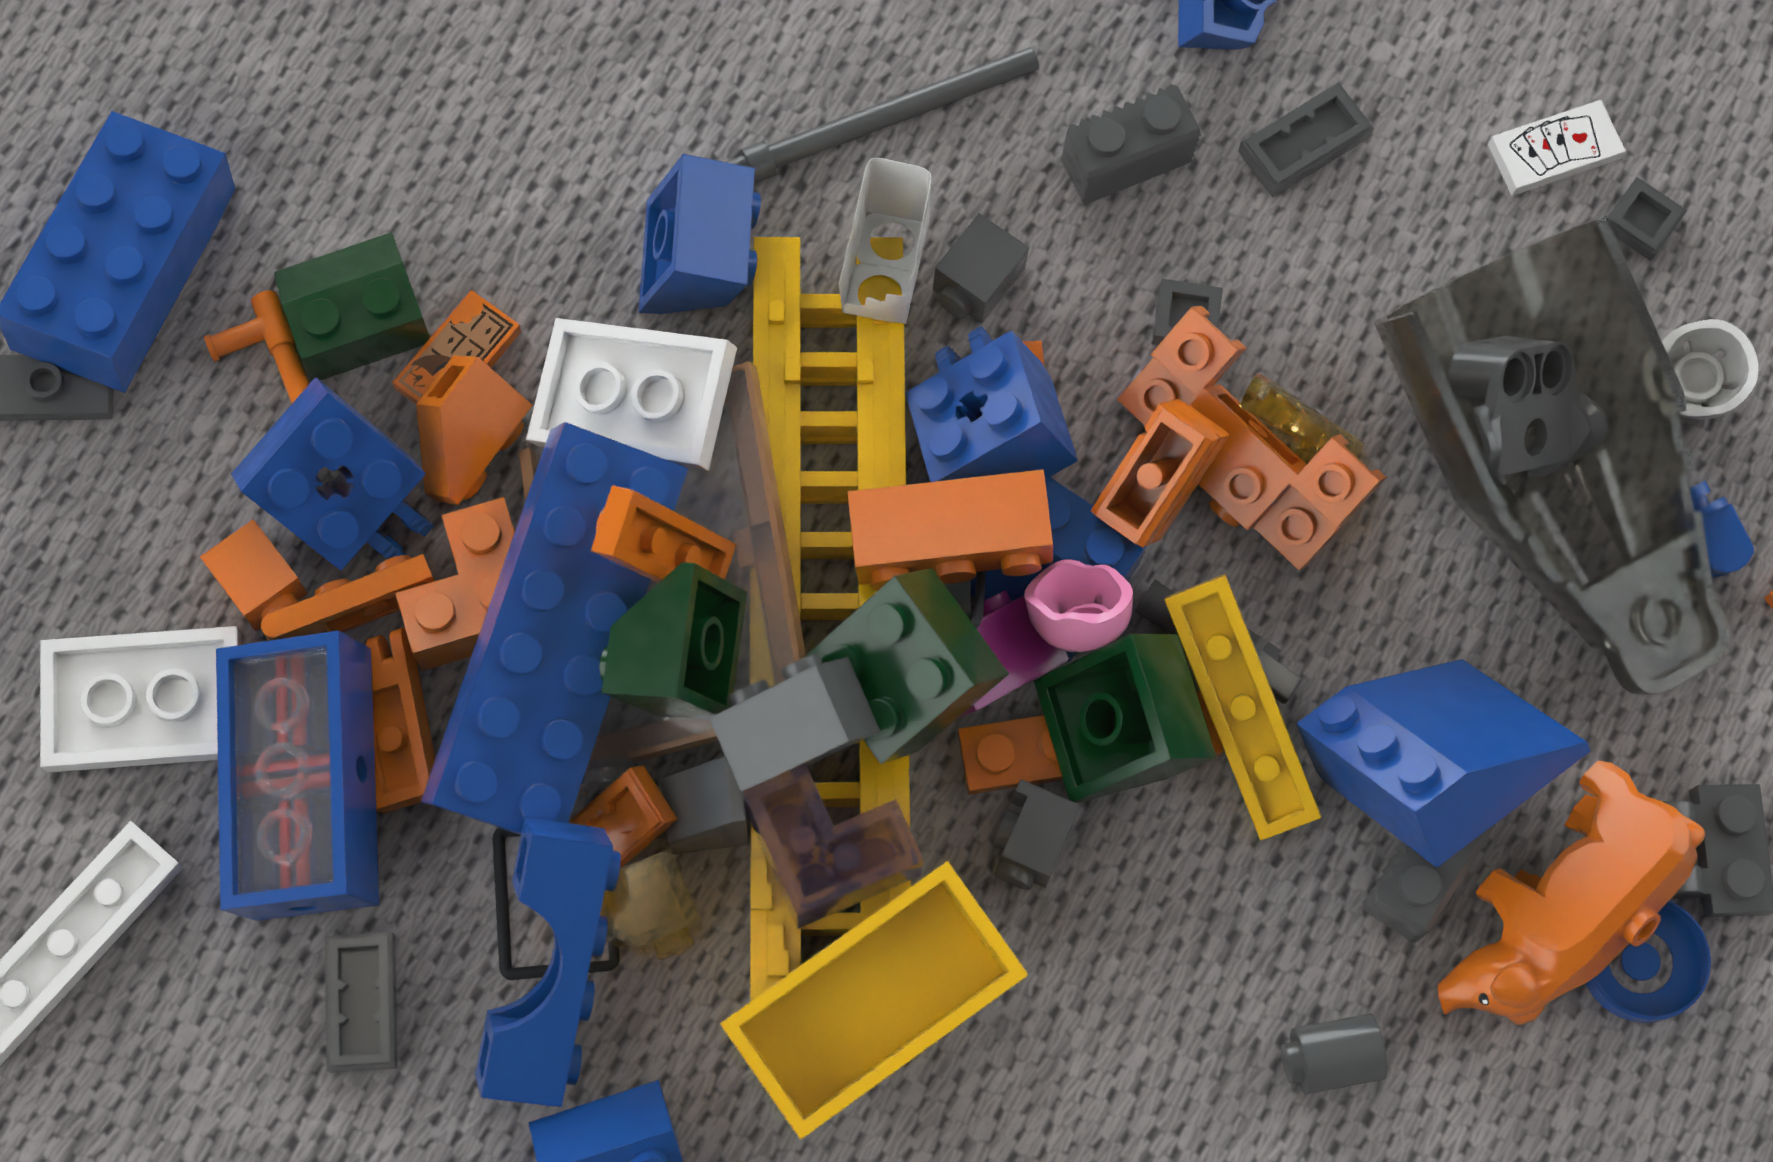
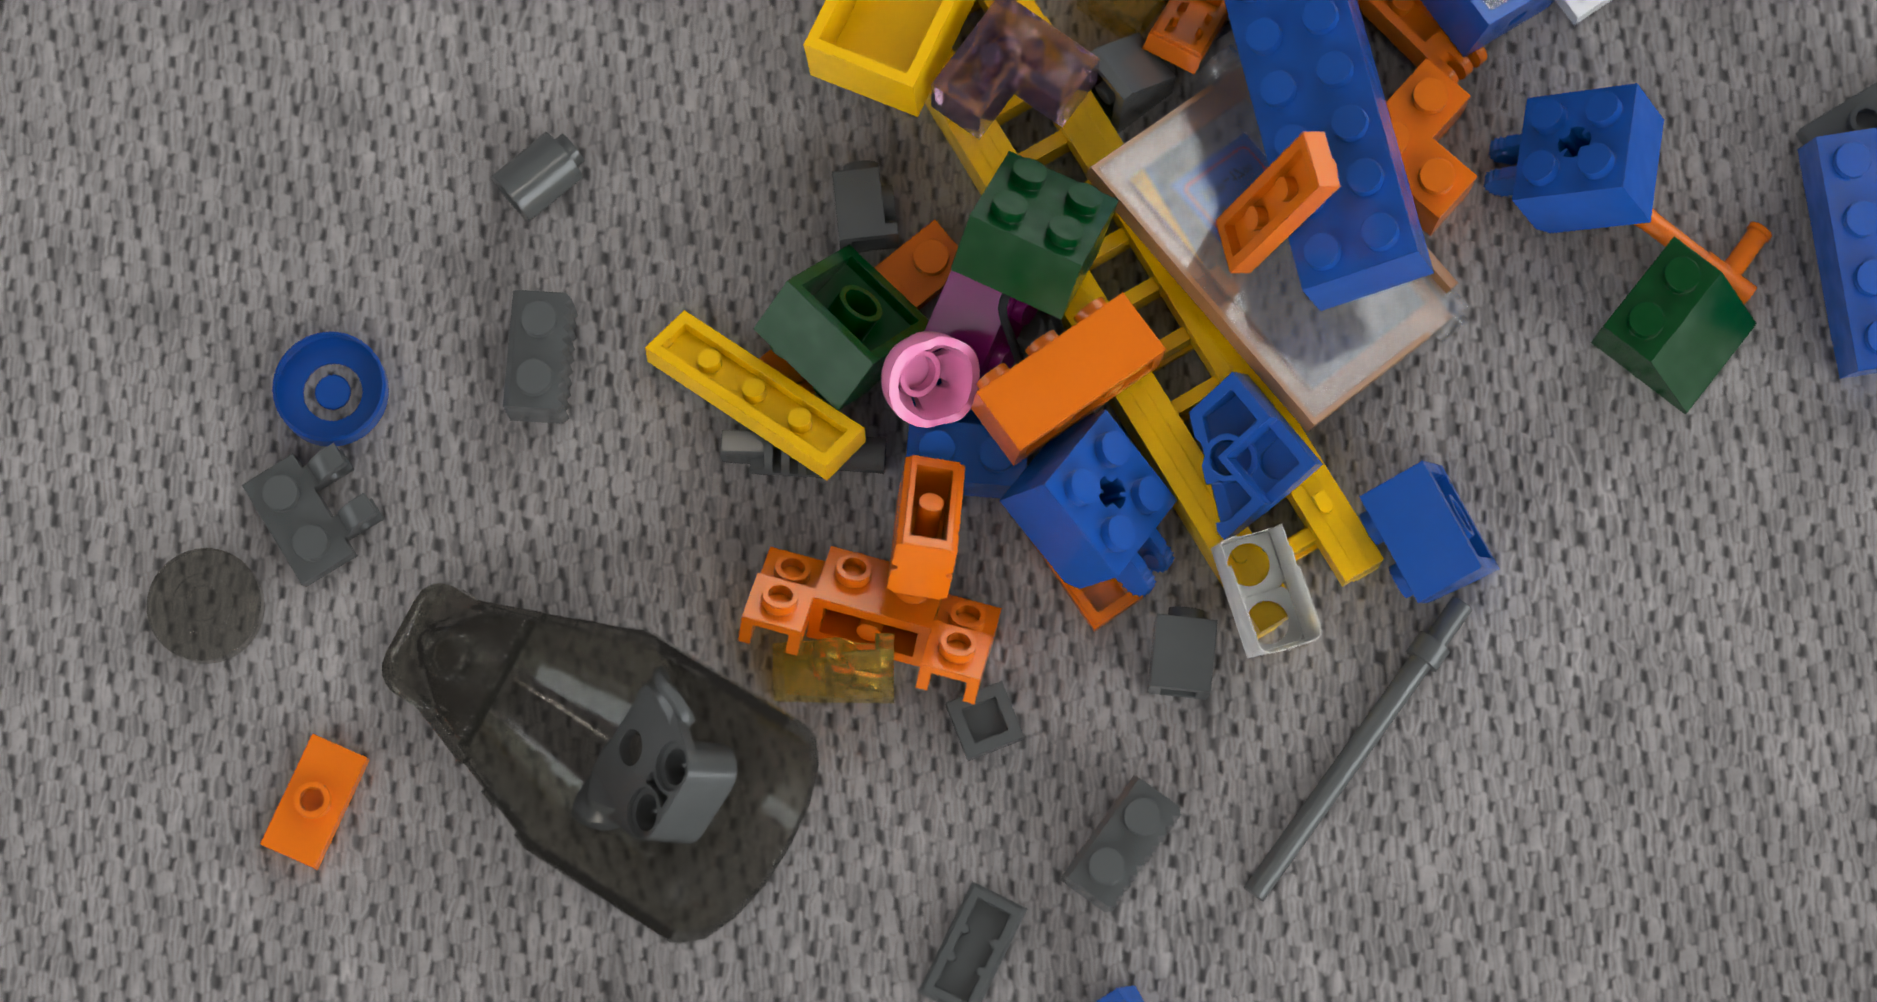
camera: 155 degrees right, 5 degrees up
orange brick [200,519,308,631] -> none
orange hinge [261,554,435,641] -> none
tile [392,290,522,404] -> none
orange slope [416,355,533,505] -> none
white plate [526,318,737,471] -> none
dark green slope [599,562,747,720] -> none
brick [709,653,880,793] -> none
blue slope [1296,659,1591,868] -> none
orange animal [1437,760,1705,1025] -> none
white helmet [1652,319,1759,420] -> none
blue arm [1671,480,1754,578] -> none
none -> blue slope [1189,372,1323,540]

